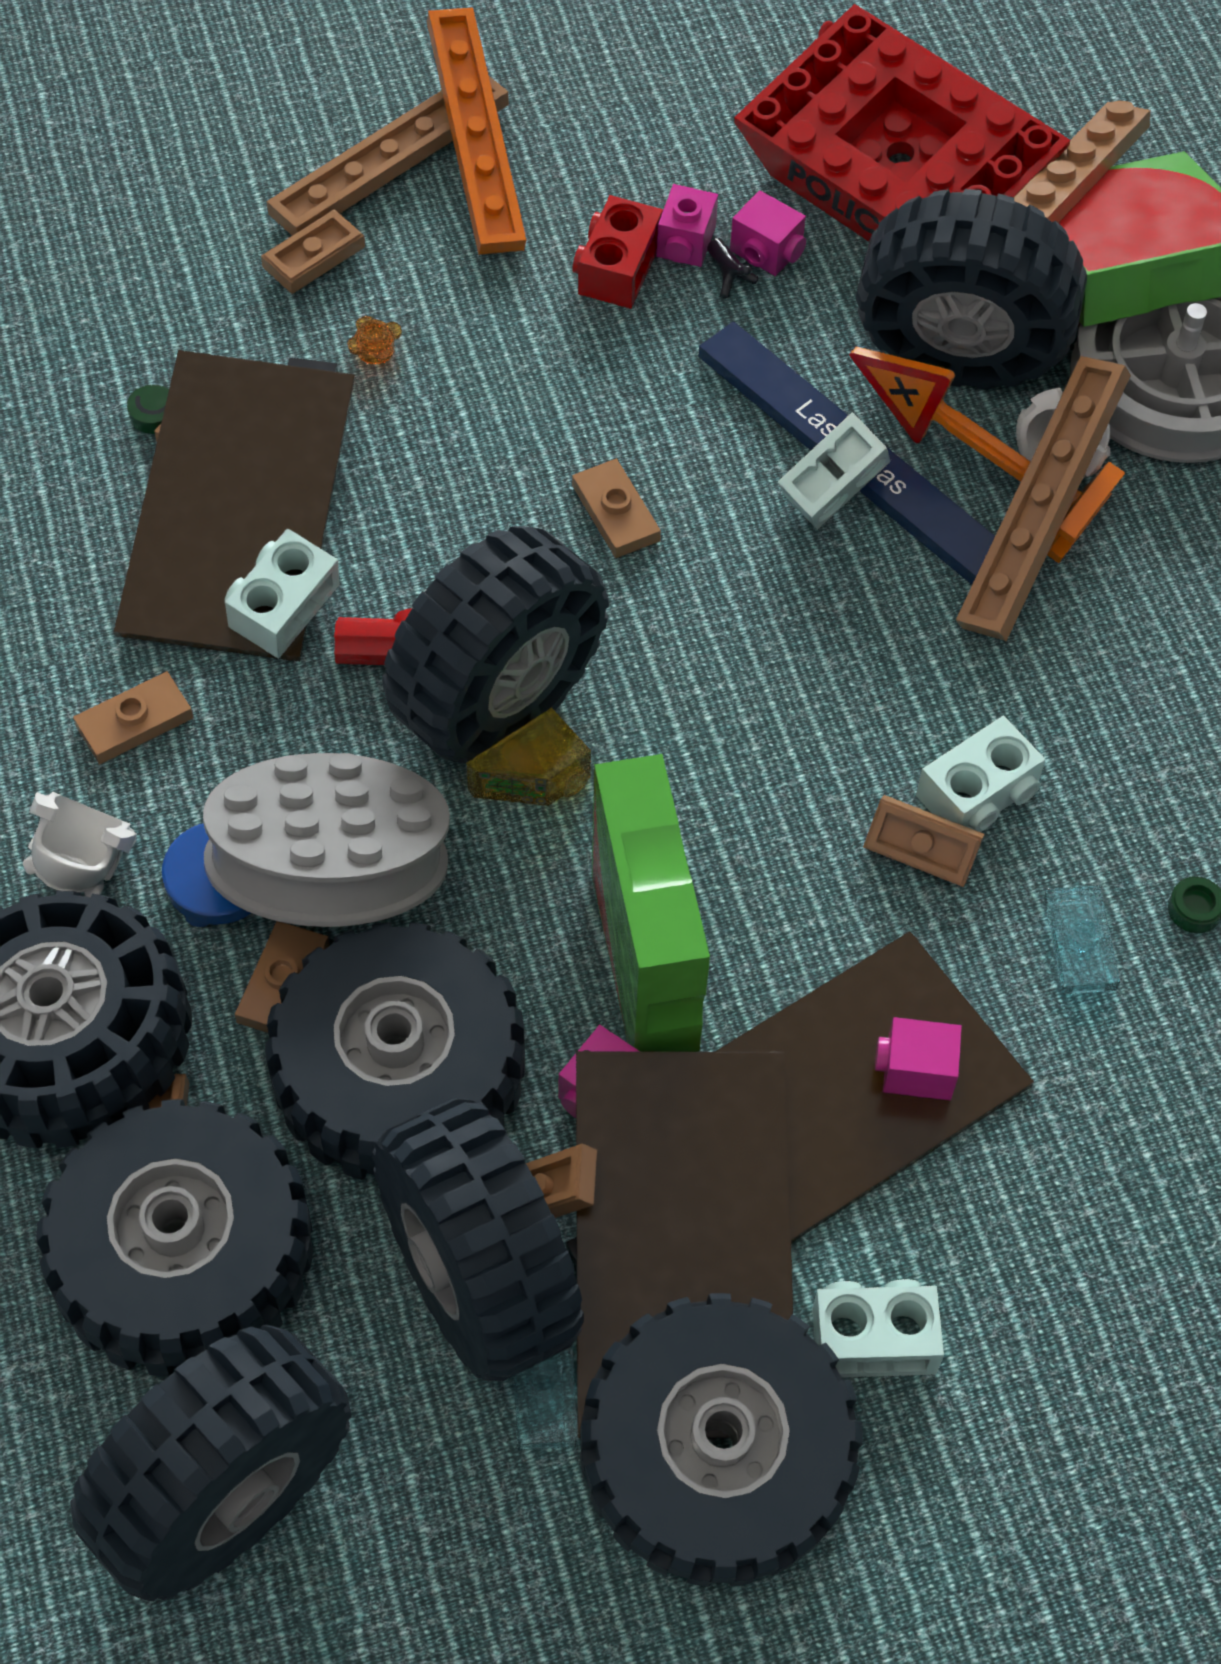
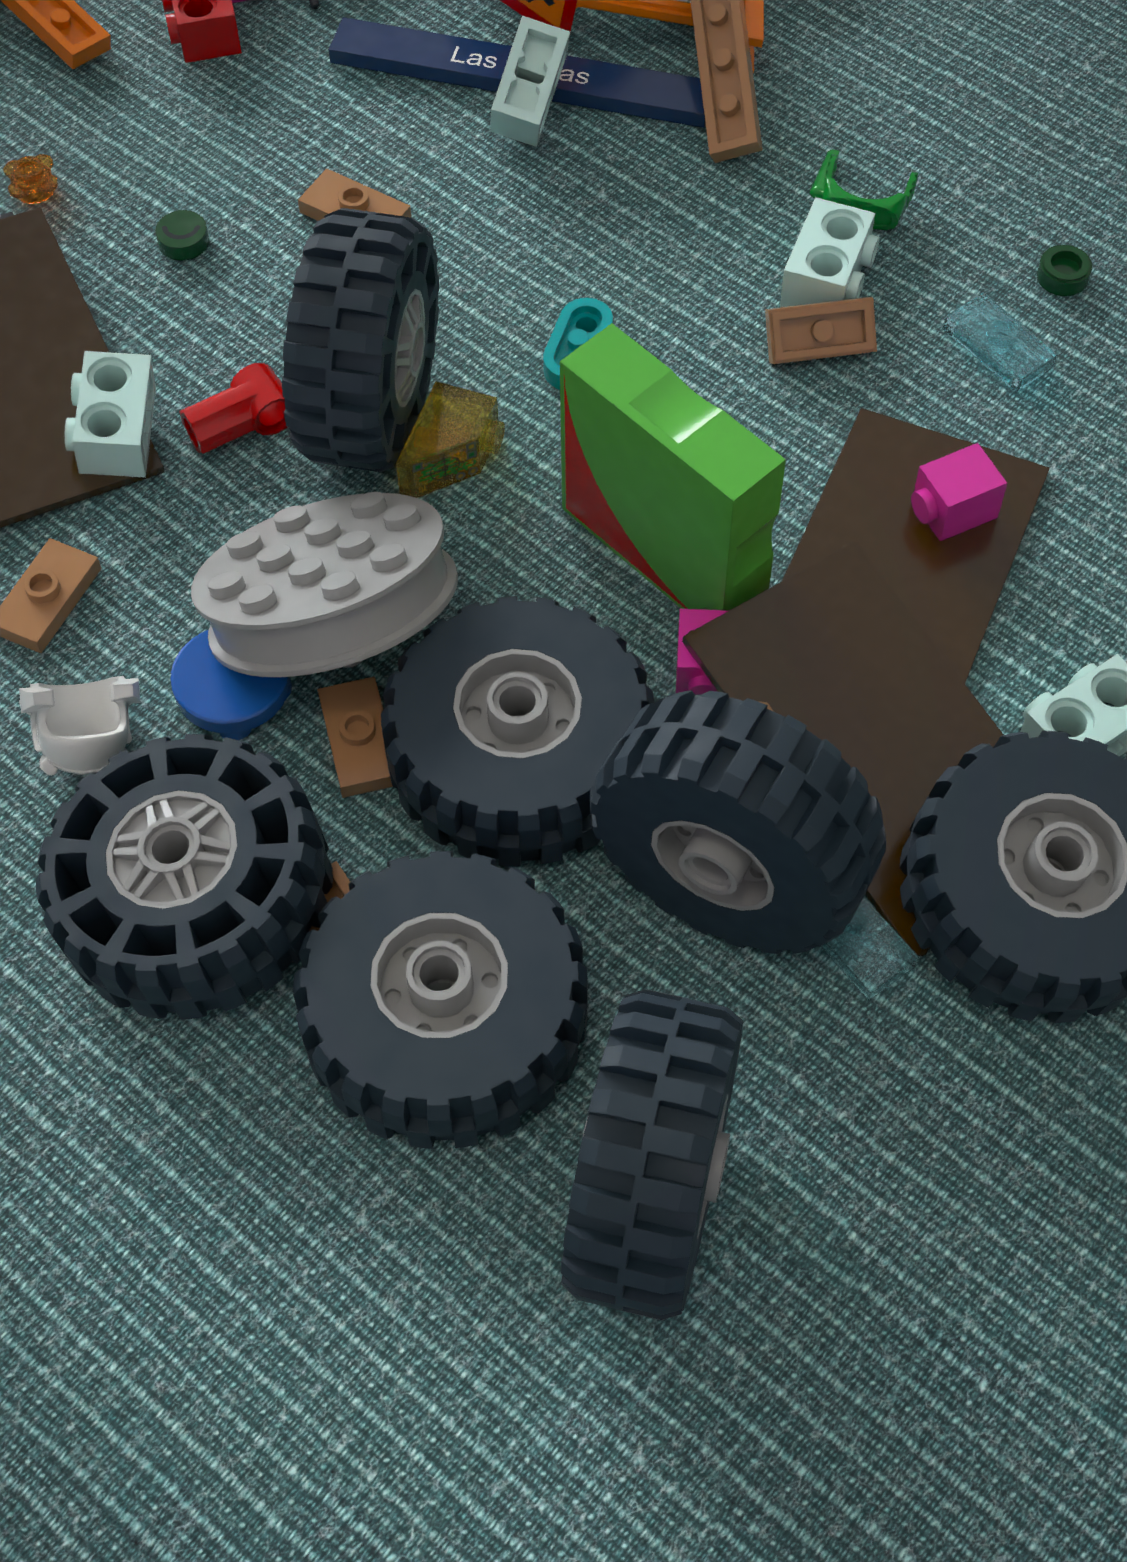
camera: 30 degrees left, 0 degrees up
none -> dark green tile [155,210,209,261]
none -> teal plate [543,298,613,390]
none -> green helmet [810,149,918,230]

